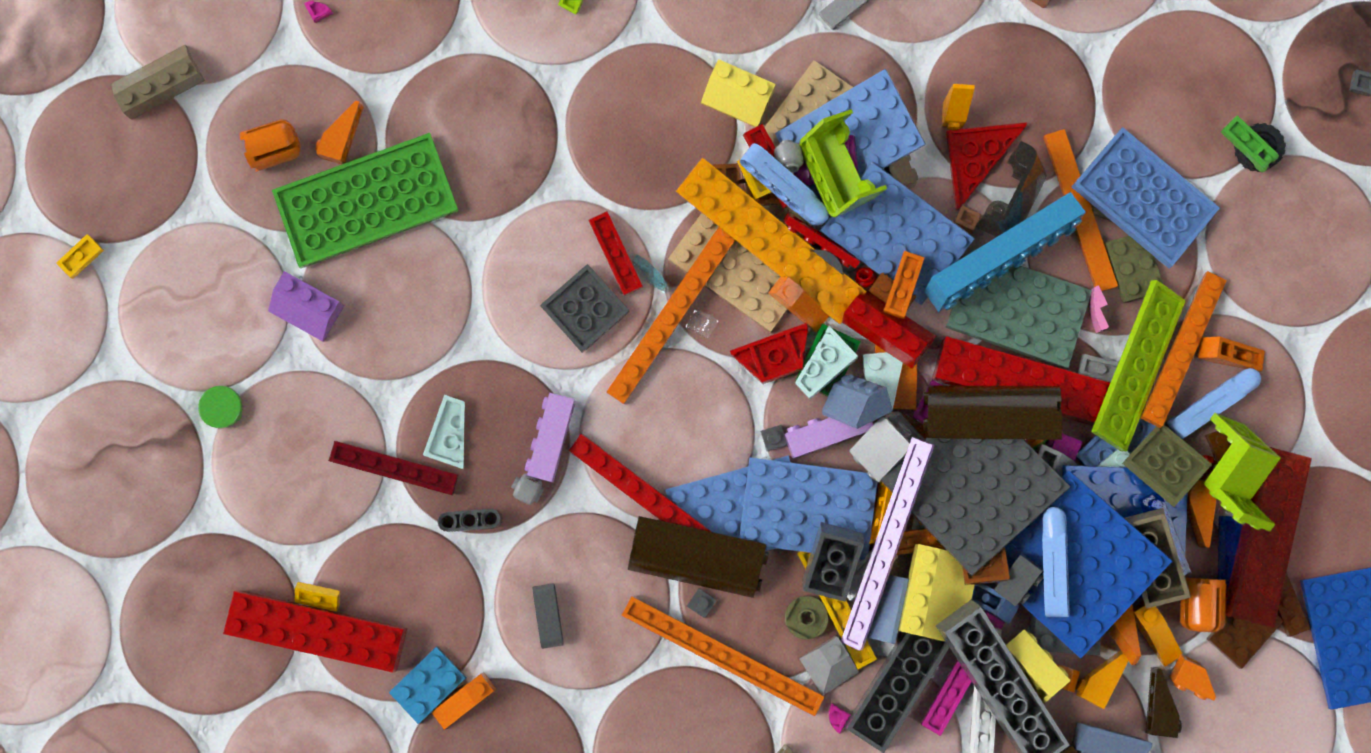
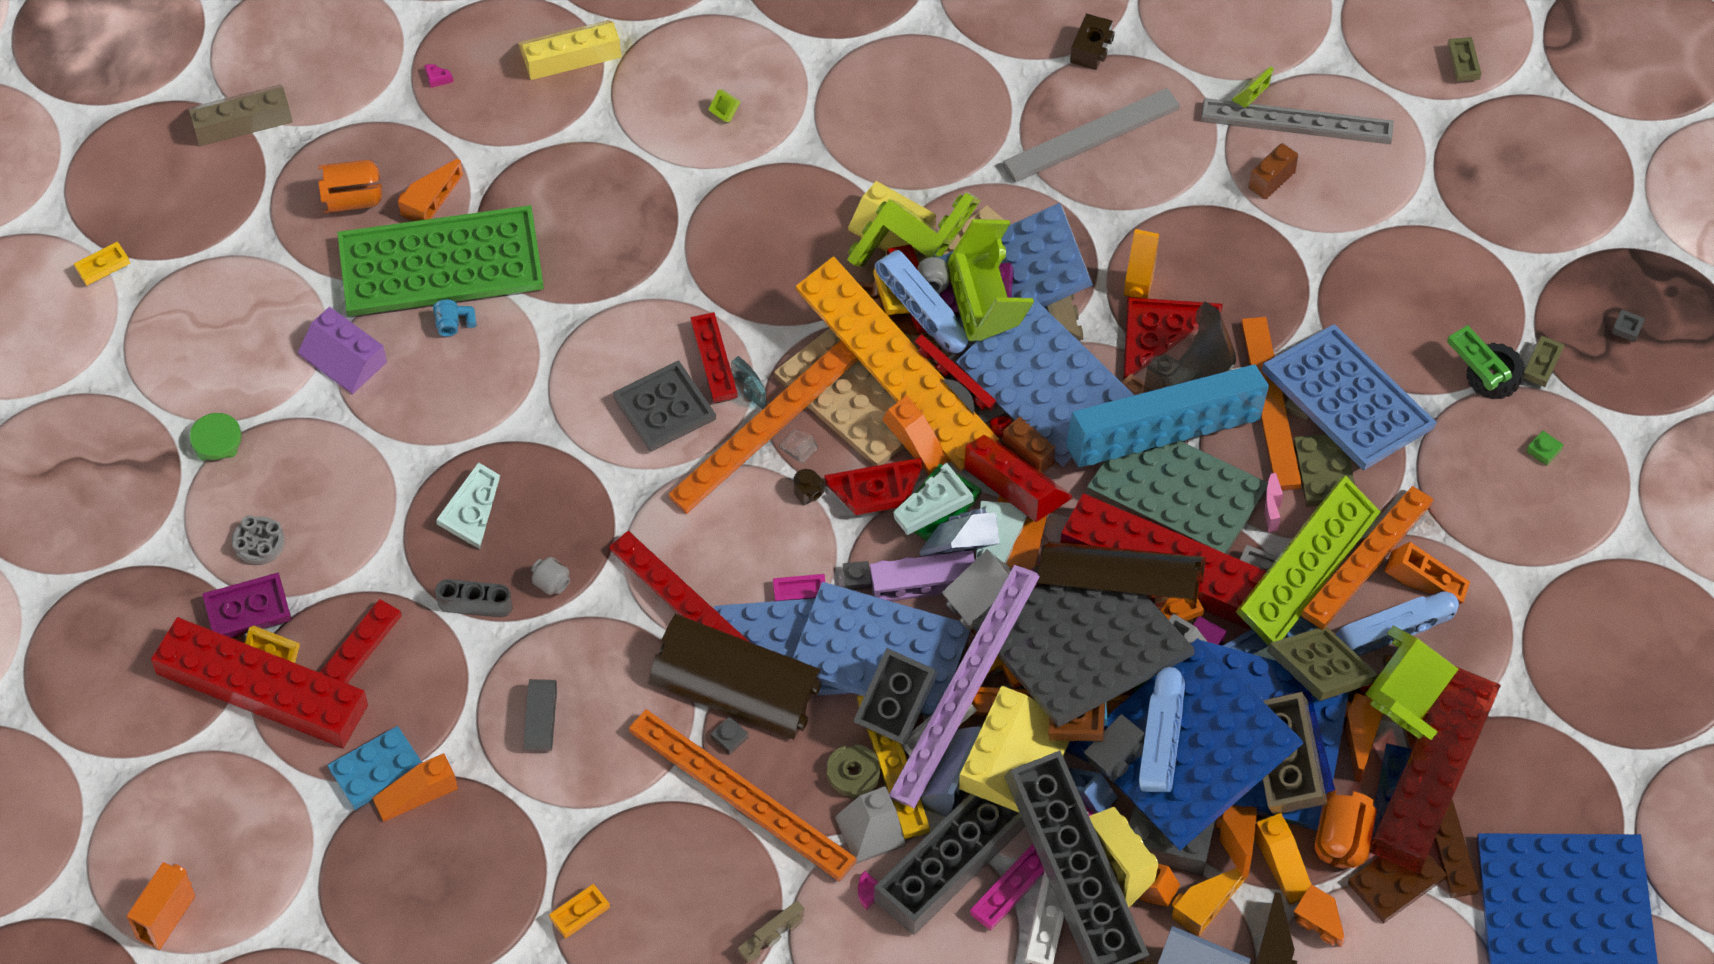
camera: 10 degrees right, 25 degrees down
dark red plate [328,441,459,496] -> none
lavender brick [525,393,576,483] -> none
orange plate [883,251,925,319] -> none
none -> magenta plate [202,572,292,638]
none -> light grey tile [232,515,285,565]
none -> red plate [320,599,402,683]
none -> dark azure piece [433,300,477,337]
none -> dark pink tile [773,574,825,601]
none -> dark brown plate [793,469,824,505]
none -> lime bracket [847,192,981,267]
none -> olive plate [1522,335,1565,387]
none -> bright green plate [1526,431,1564,466]

